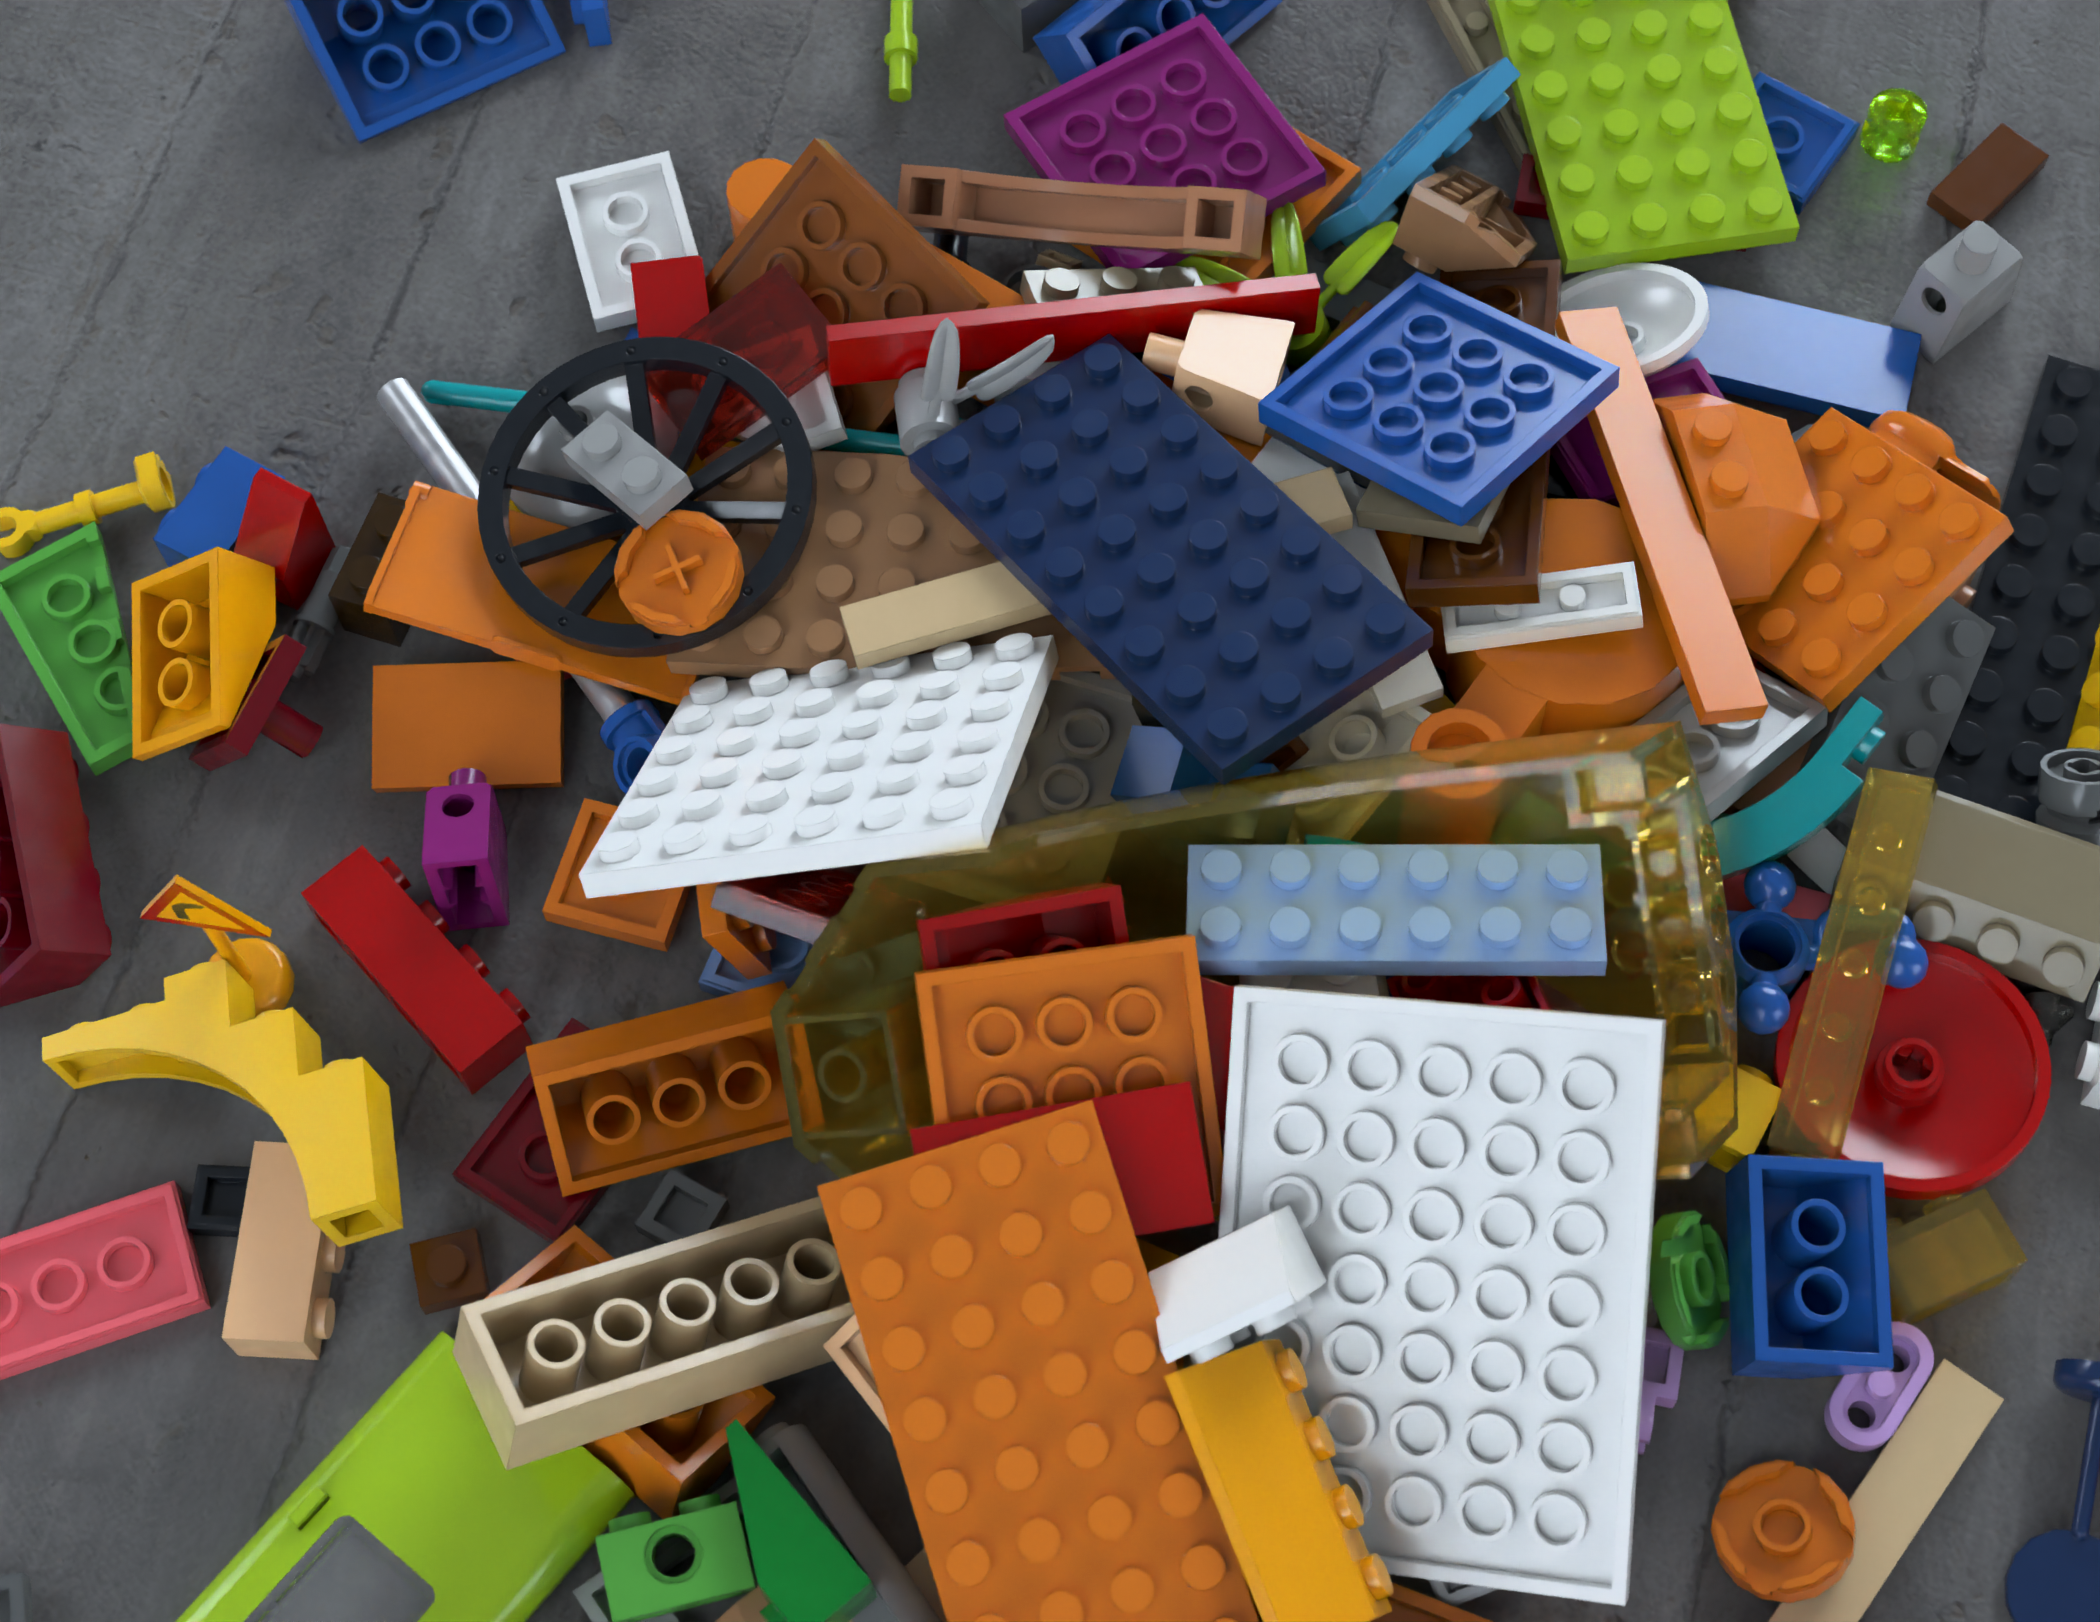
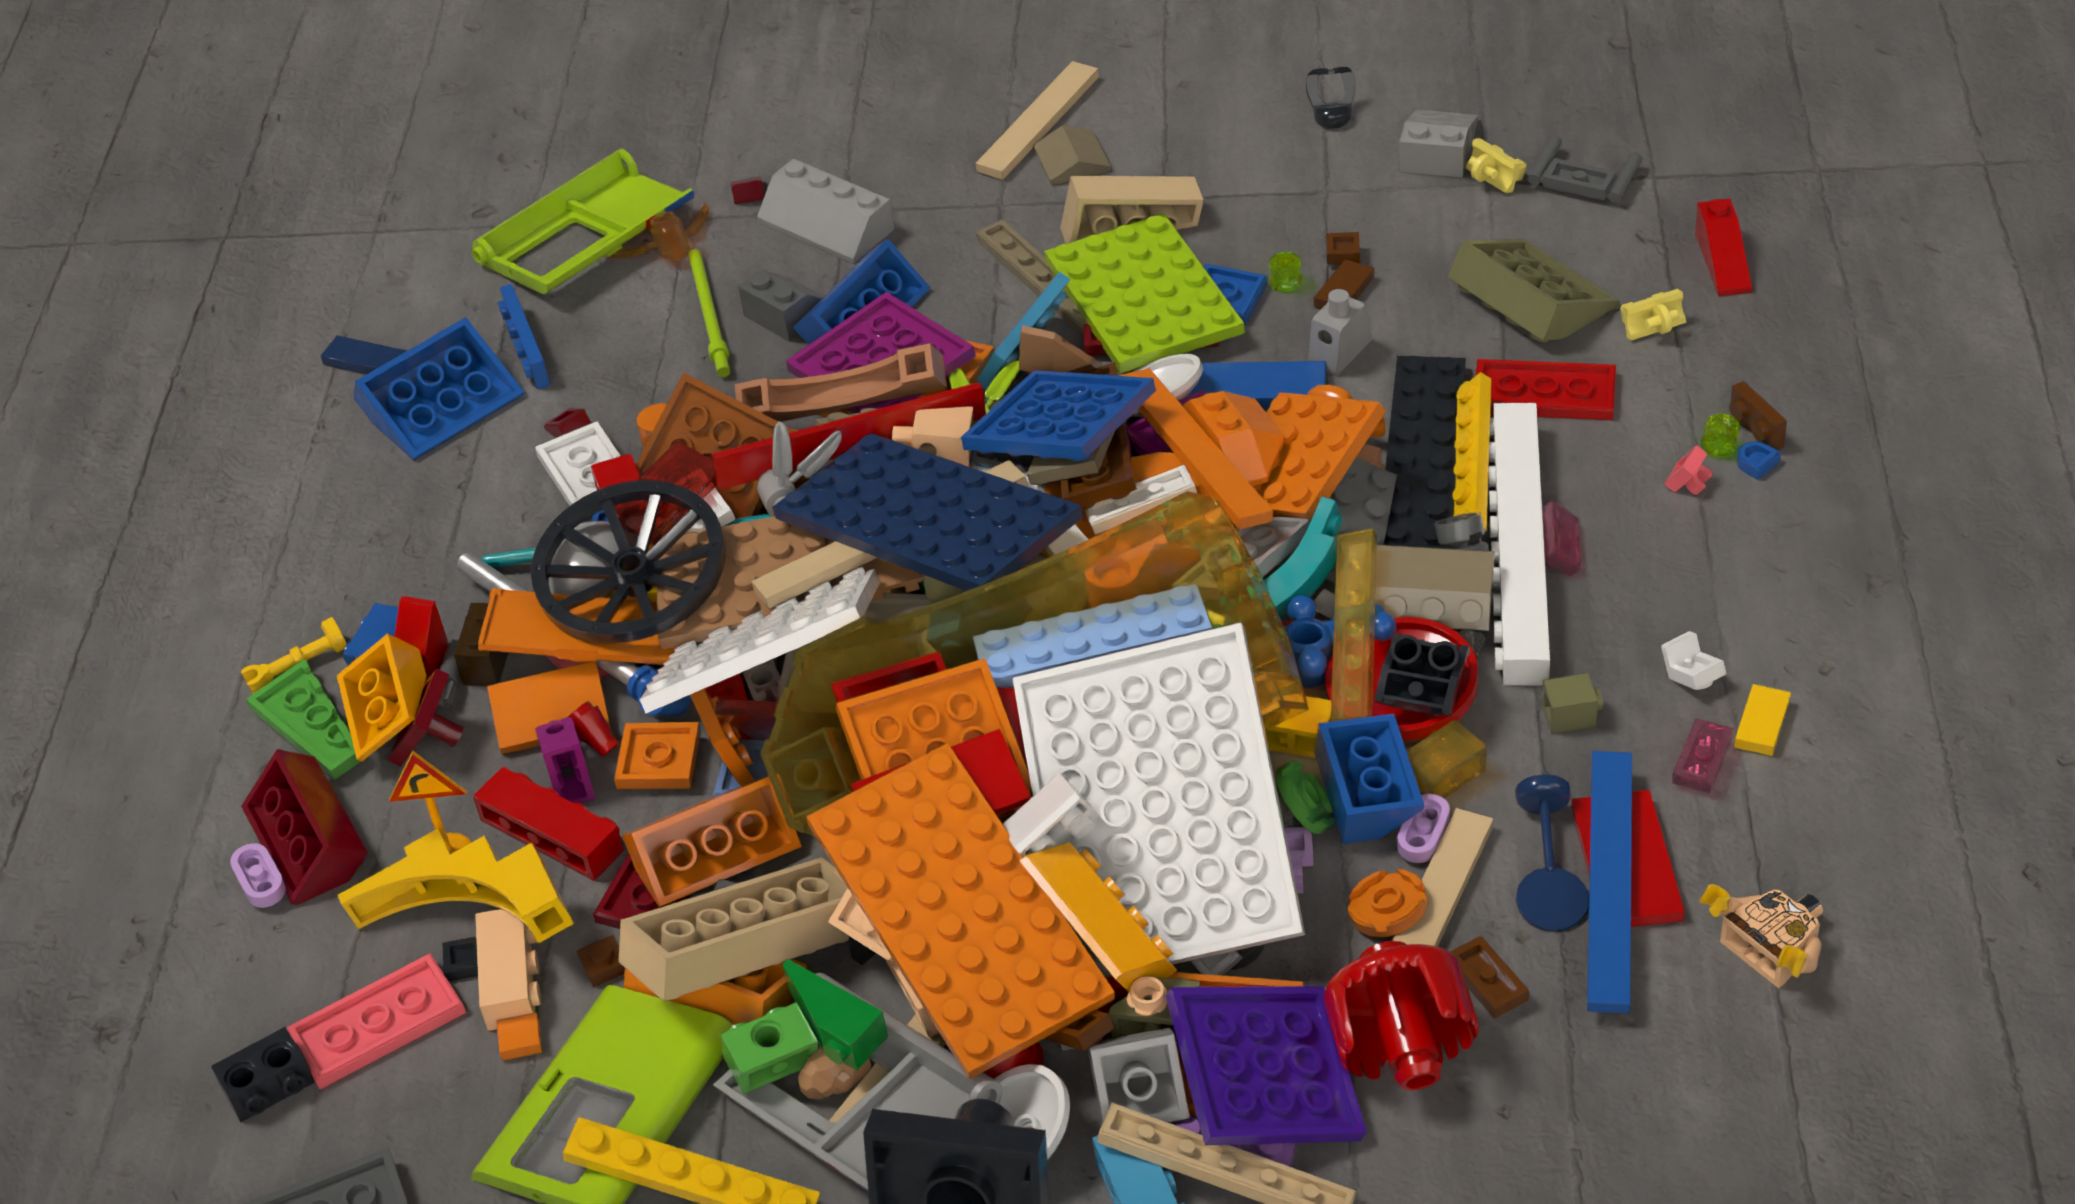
camera: 10 degrees left, 20 degrees down
light grey plate [560,410,694,530] -> none
orange tile [614,509,744,636] -> none
none -> orange tile [497,1012,542,1061]
none -> dark red slope [544,408,592,438]
none -> red cone [568,701,619,757]
none -> reddish brown plate [1326,232,1360,264]
none -> black slope [1374,633,1470,717]

